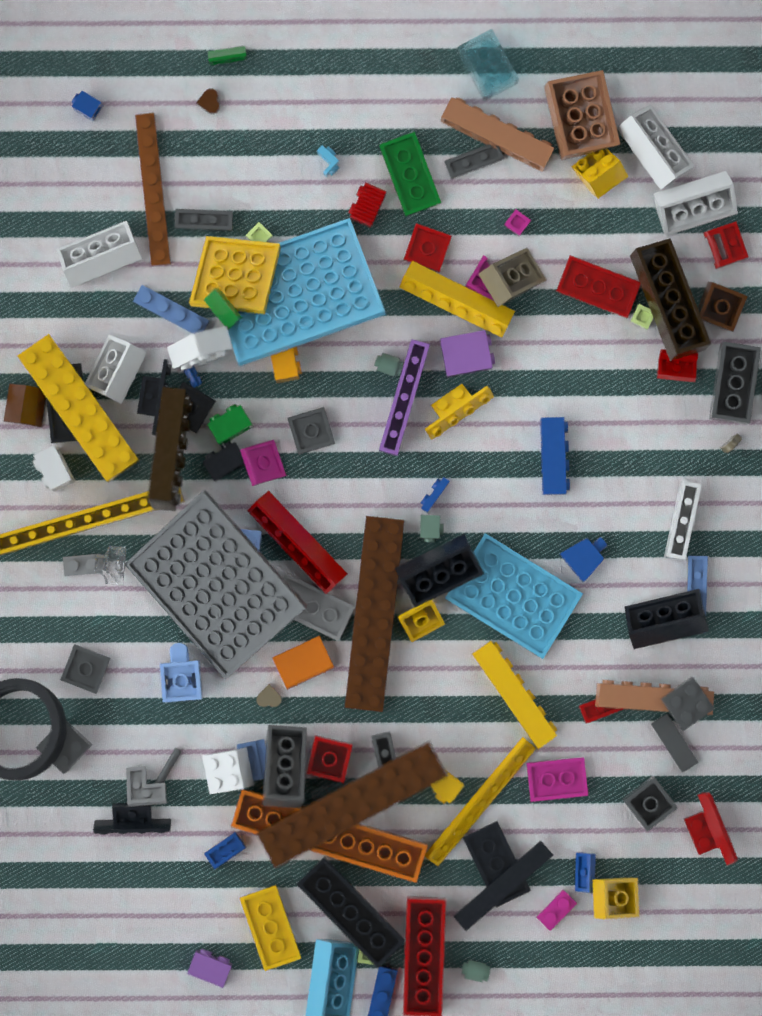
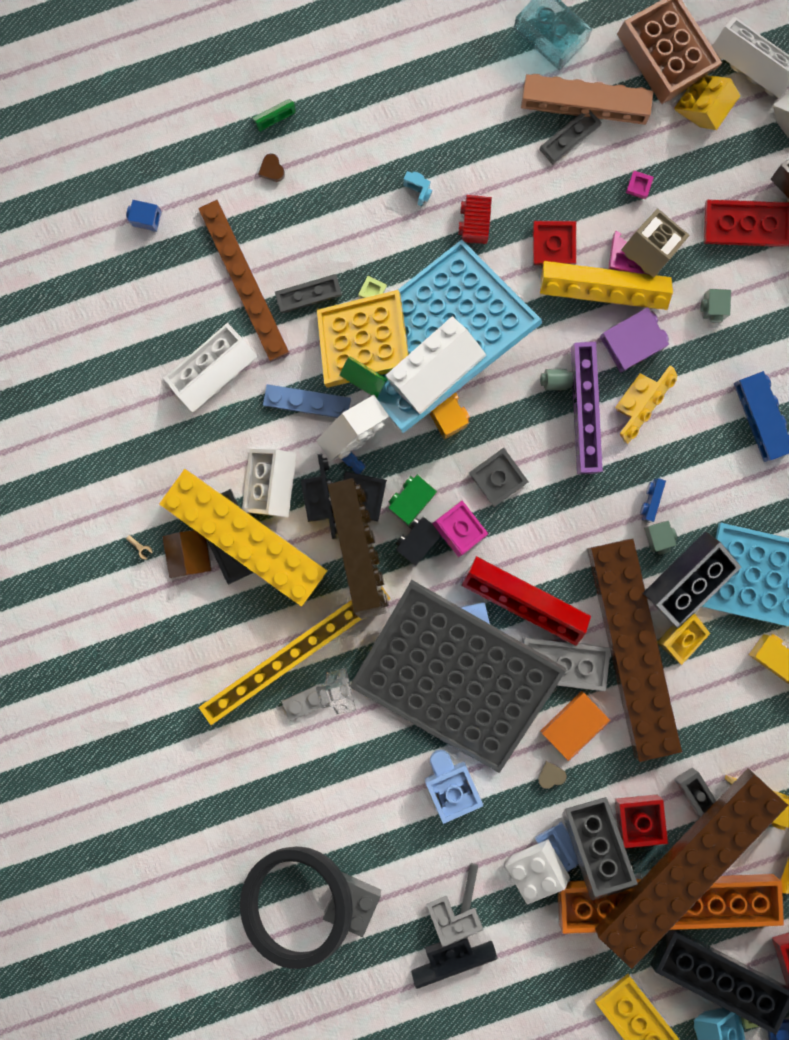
camera: 15 degrees left, 0 degrees up
white brick [33,445,76,491] -> none
dark grey plate [60,644,111,694] -> none
blue plate [204,831,247,870] -> none
green plate [379,132,441,217] -> none
none -> white slope [386,316,486,414]
none -> sand green brick [700,289,731,323]

